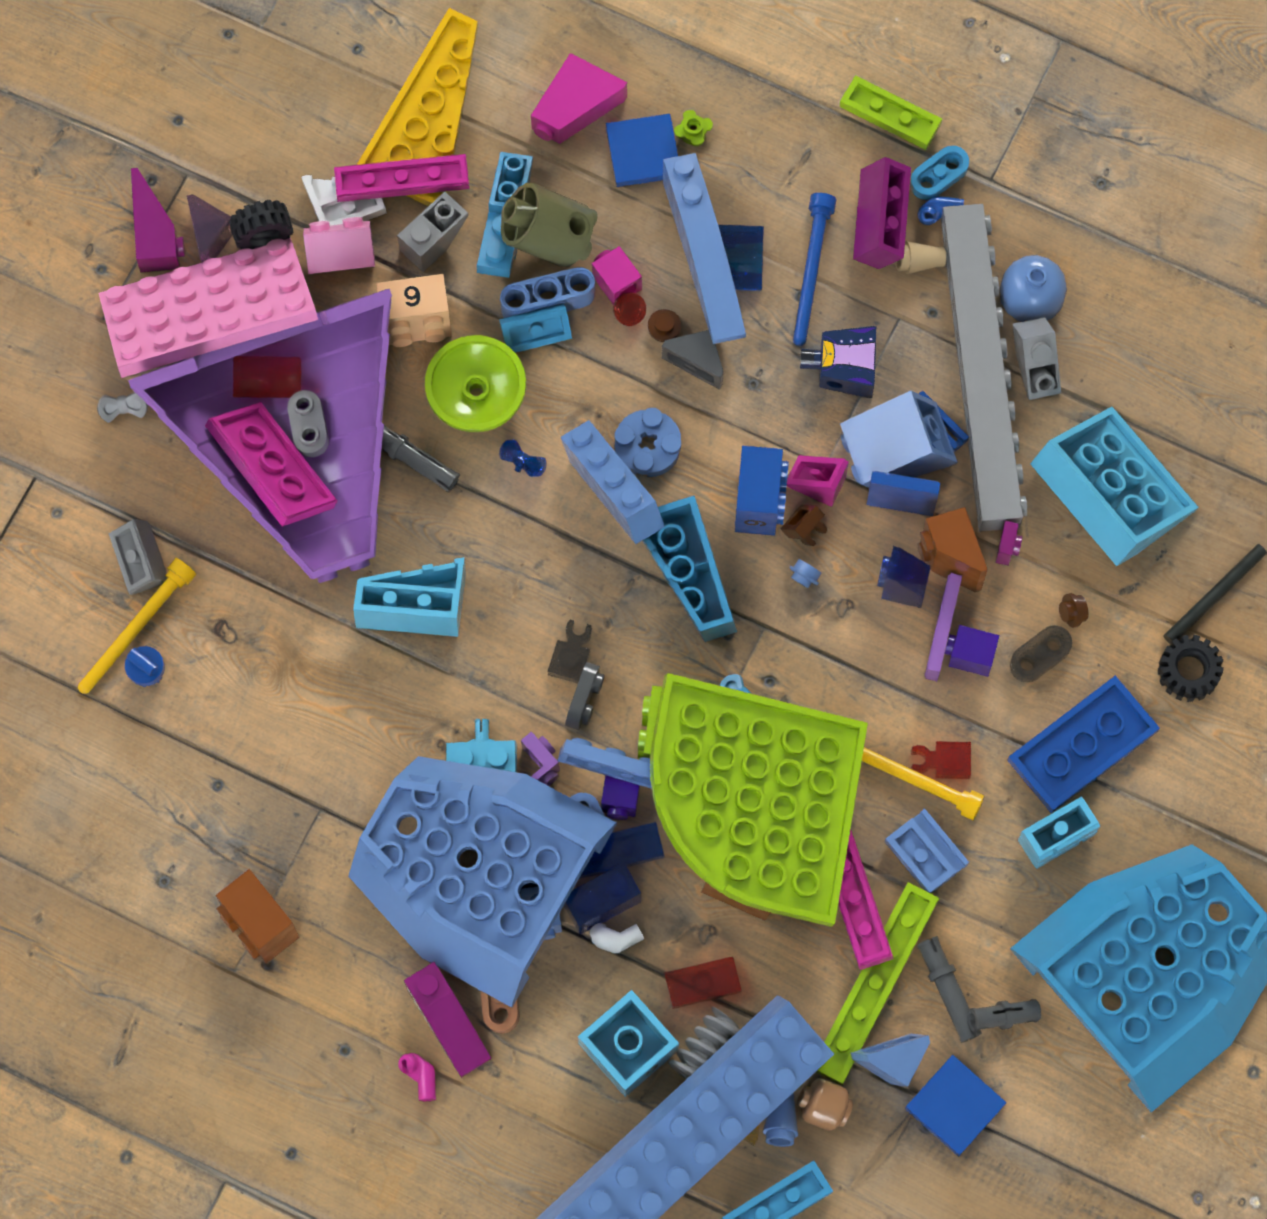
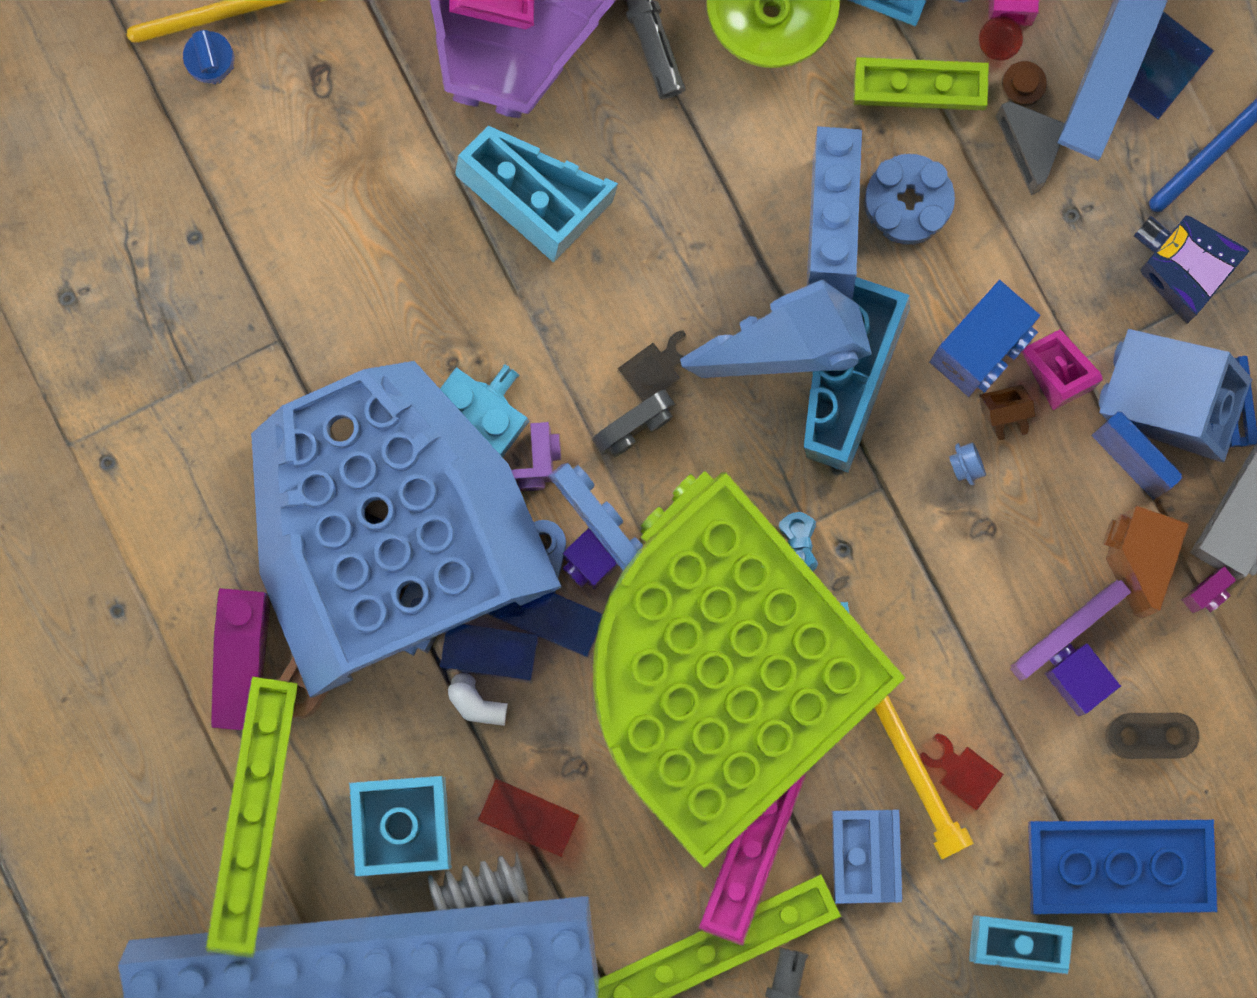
camera: 35 degrees right, 10 degrees up
dark orange brick [215,869,300,964] -> none
dark pink arm [398,1053,436,1101] -> none
clear blue piece [499,440,547,477] -> none
clear blue slope [877,546,931,608] -> none
reddish brown plate [1059,593,1089,628] -> none
none -> lime plate [206,677,298,958]
none -> medium blue wedge [680,280,872,378]
none -> lime plate [853,57,989,111]

